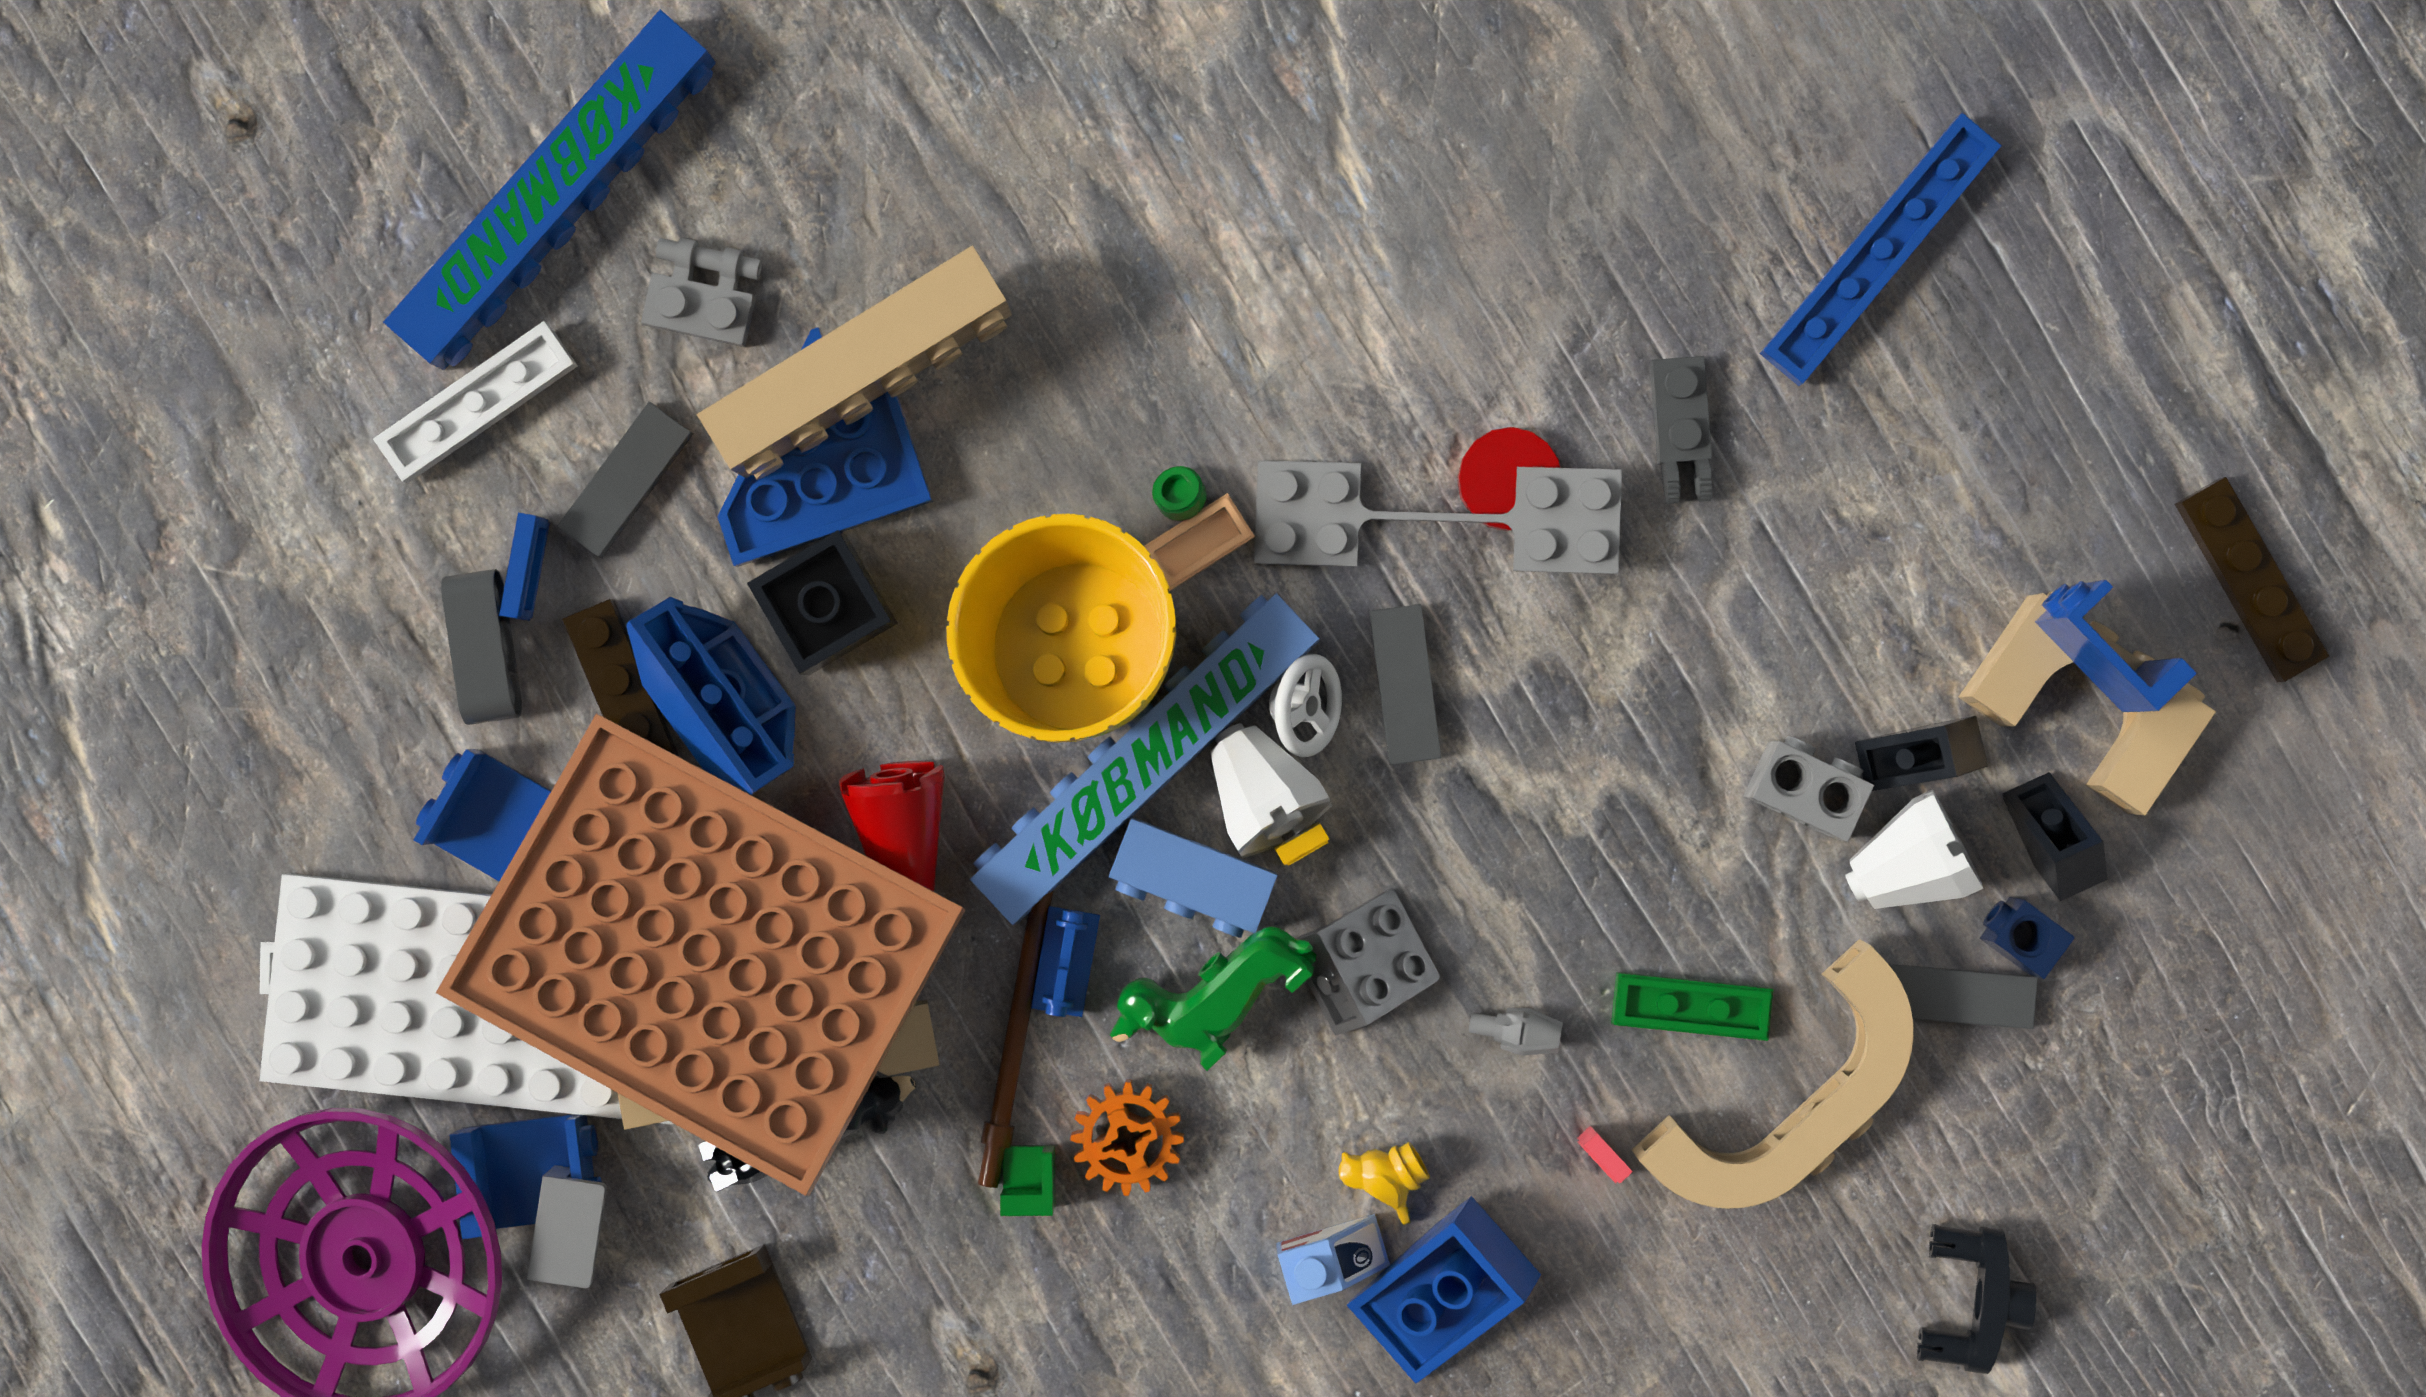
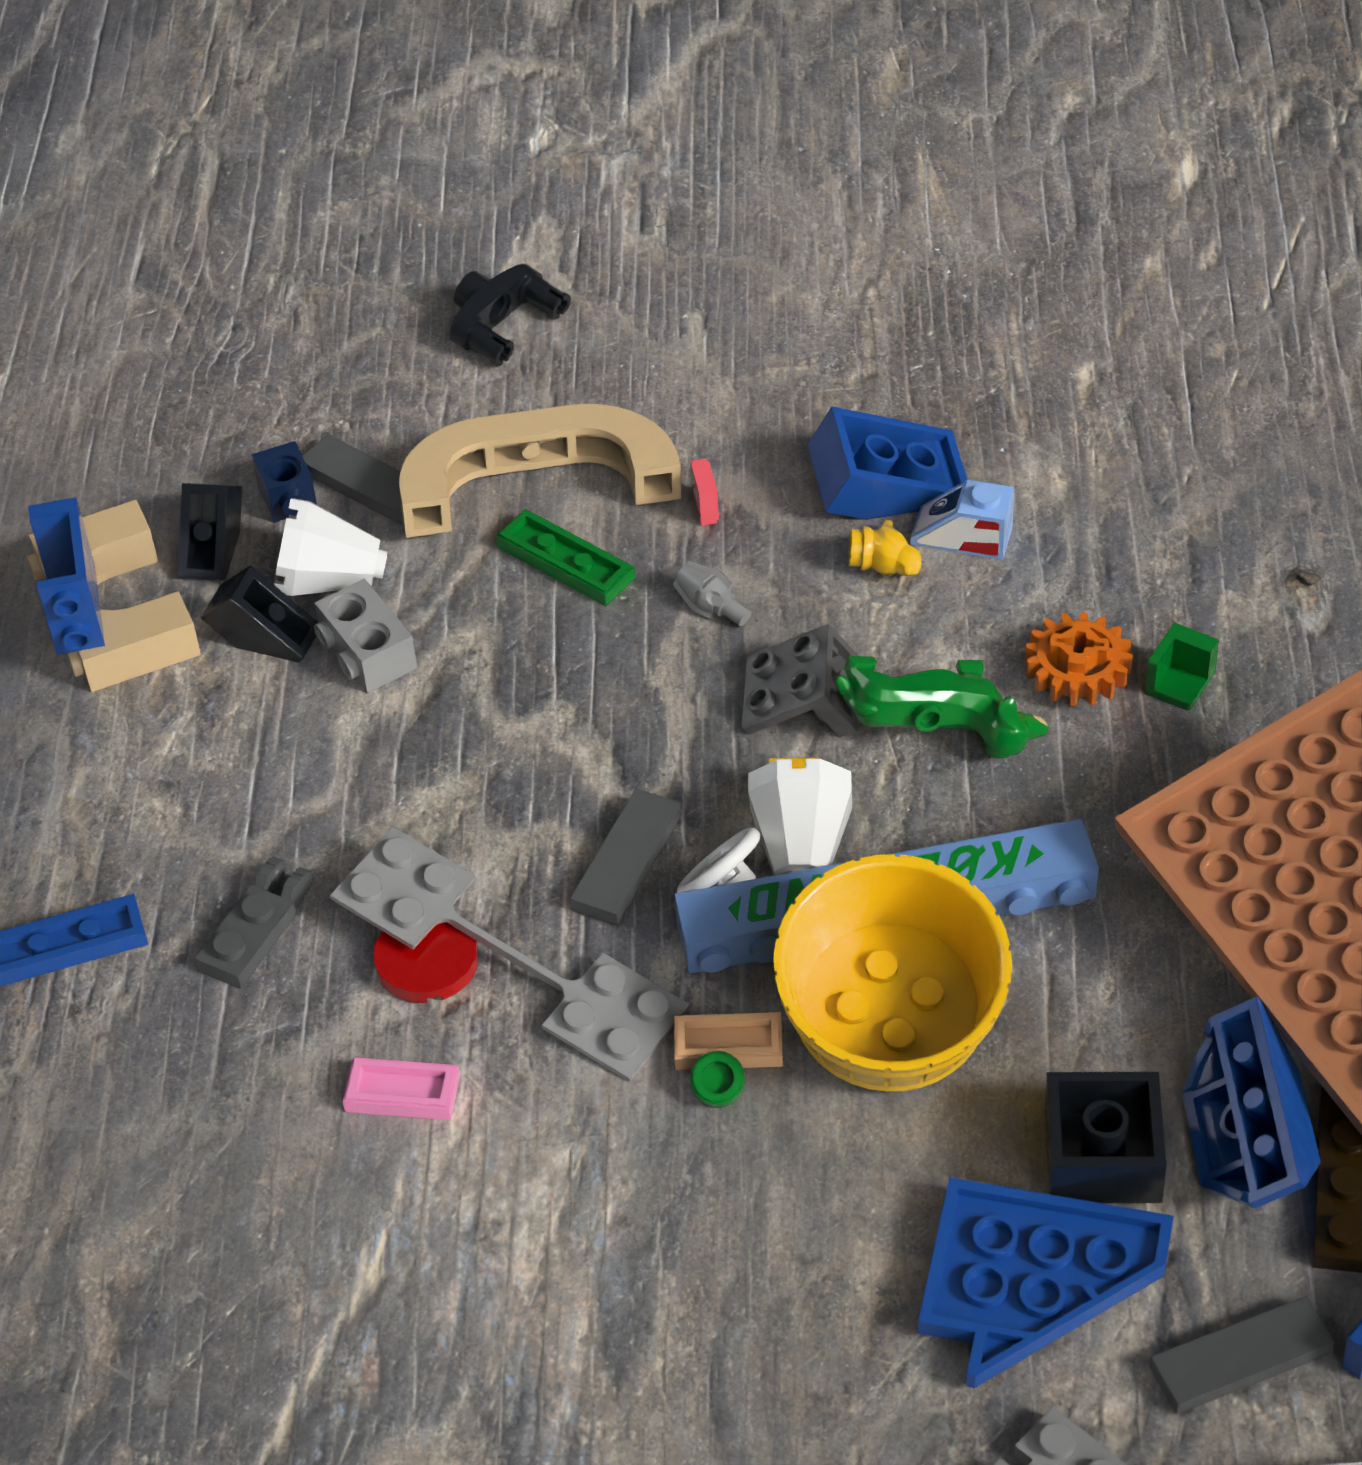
camera: 140 degrees left, 40 degrees down
tan brick [696,245,1012,480] -> none
red cone [839,761,945,892] -> none
reddish brown bar [978,891,1053,1188] -> none
blue hinge [1031,906,1100,1017] -> none
medium blue brick [1109,817,1278,938] -> none
none -> bright pink tile [343,1057,460,1120]

